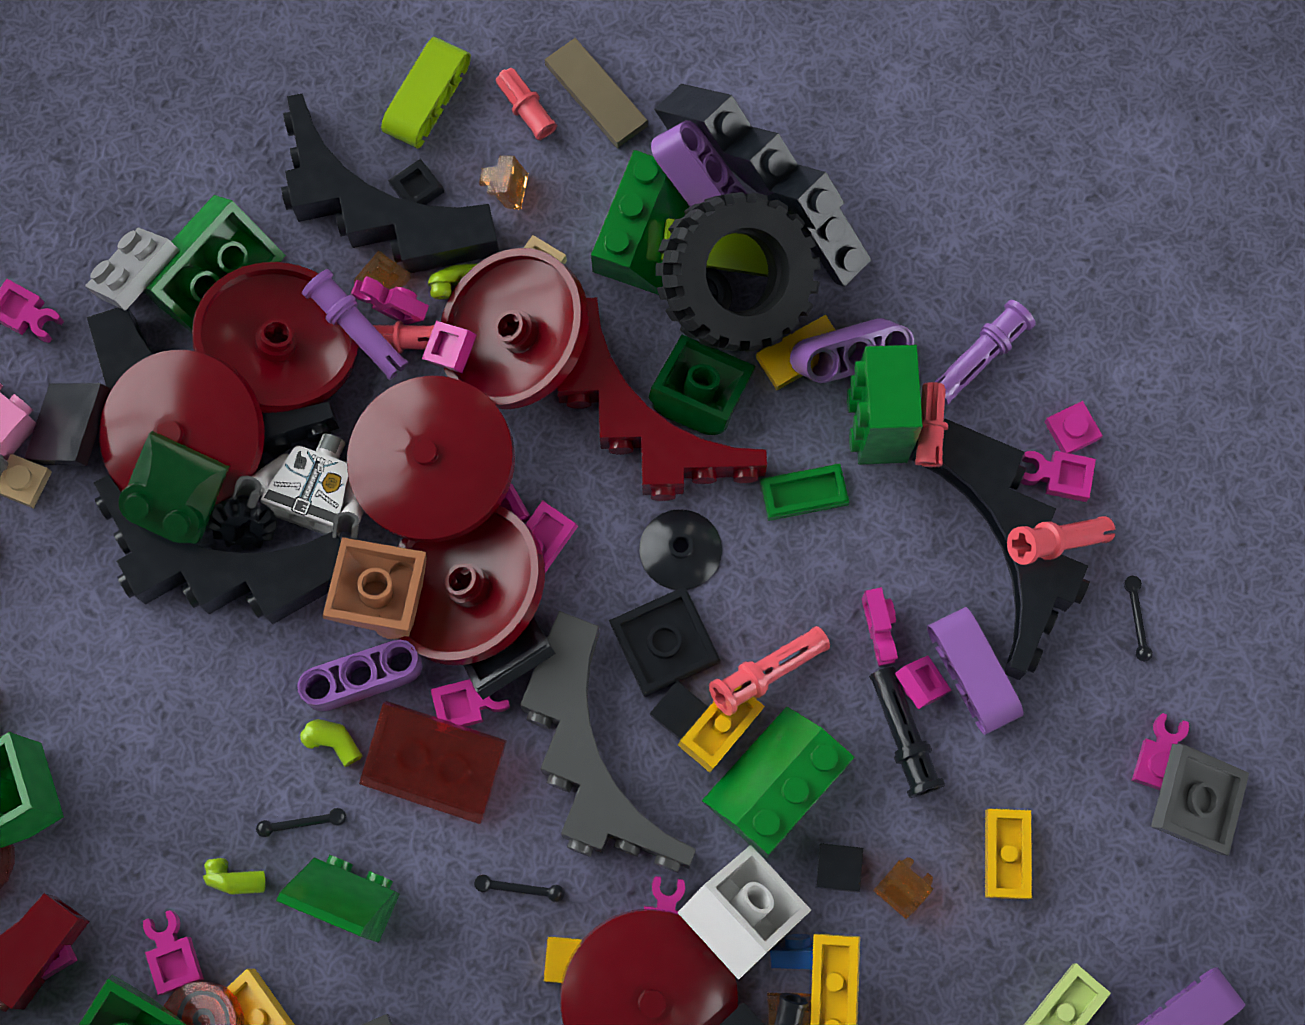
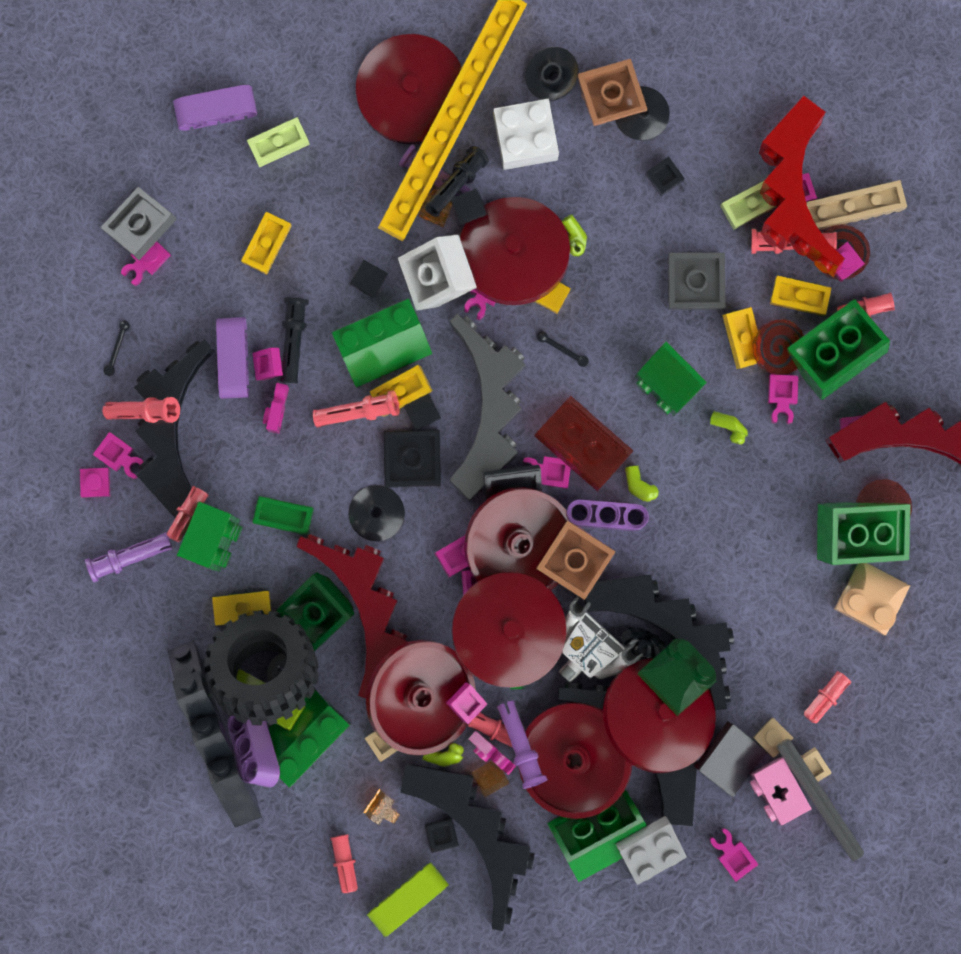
camera: 160 degrees left, 10 degrees up
black hinge [256,808,346,837] -> none
dark tan tile [545,38,648,149] -> none
blue plate [770,934,813,969] -> none
medium lavender beam [790,318,914,383] -> none
clear orange tile [873,857,933,920] -> none

